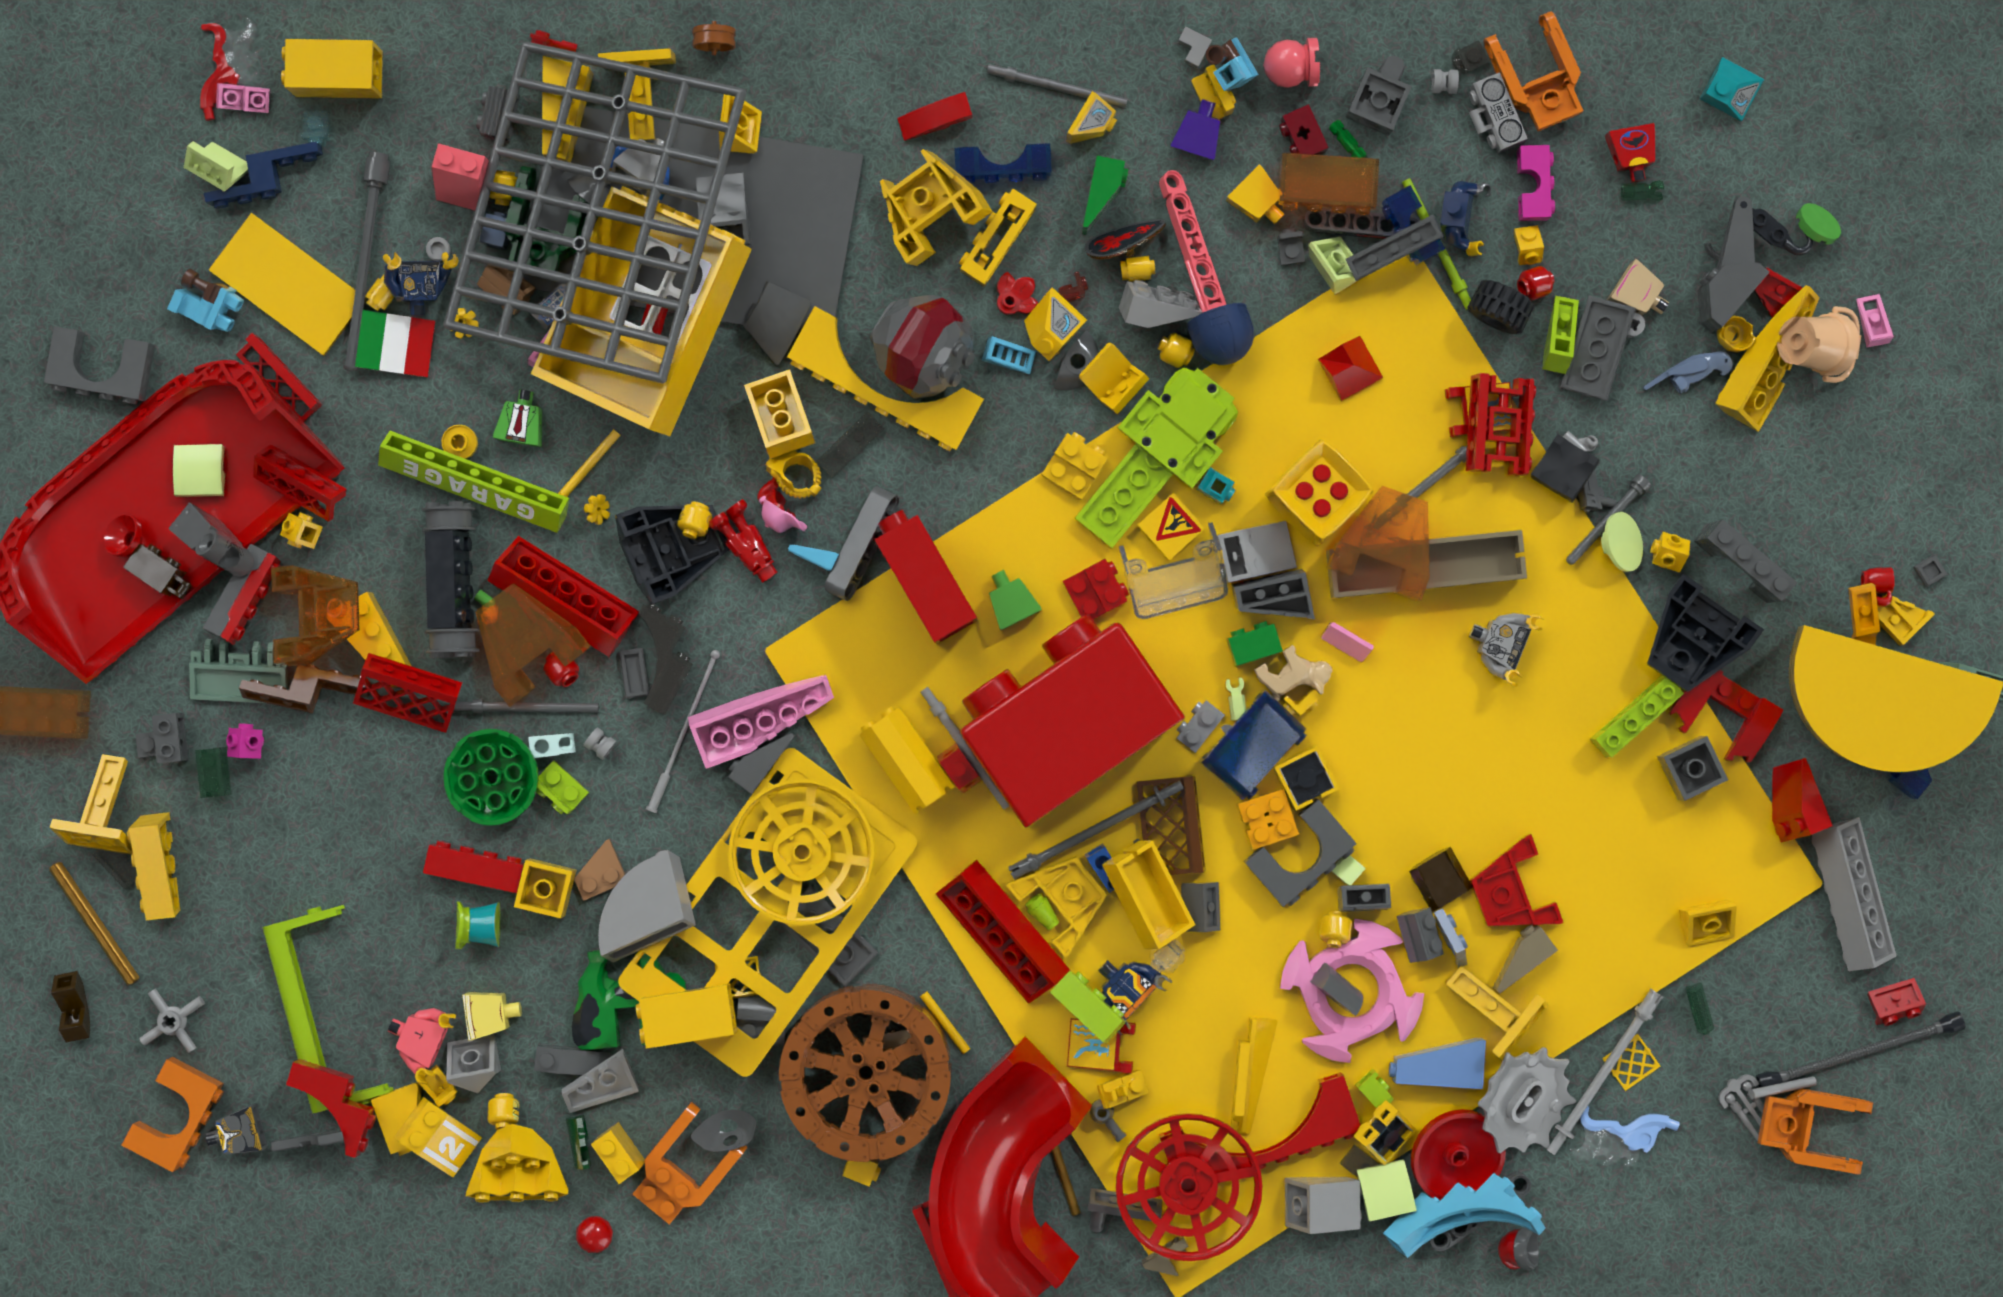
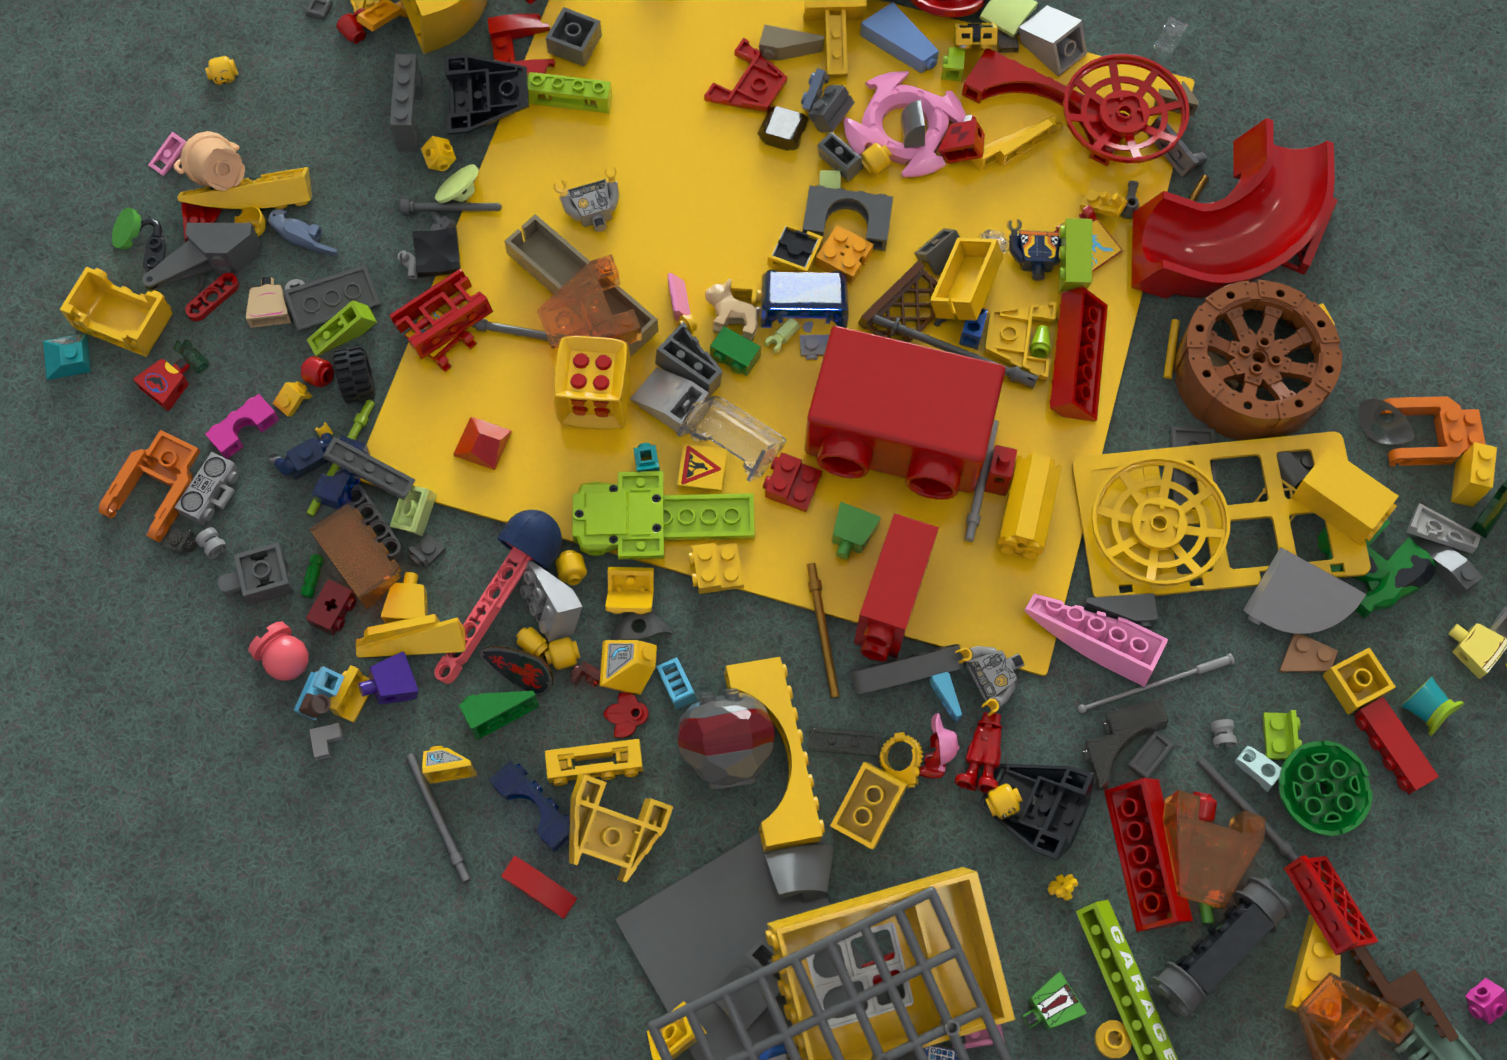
camera: 135 degrees left, 20 degrees down
yellow bar [558,429,621,497] -> none
none -> yellow windscreen [60,267,173,357]
none -> red beam [185,273,239,322]
none -> yellow head [205,56,238,85]
none -> yellow wedge [356,614,466,658]
none -> yellow head [545,637,580,670]
none -> yellow plate [678,314,697,335]
none -> pearl gold bar [807,563,840,698]
none -> red torso [938,115,985,164]
none -> torso [955,646,1025,716]

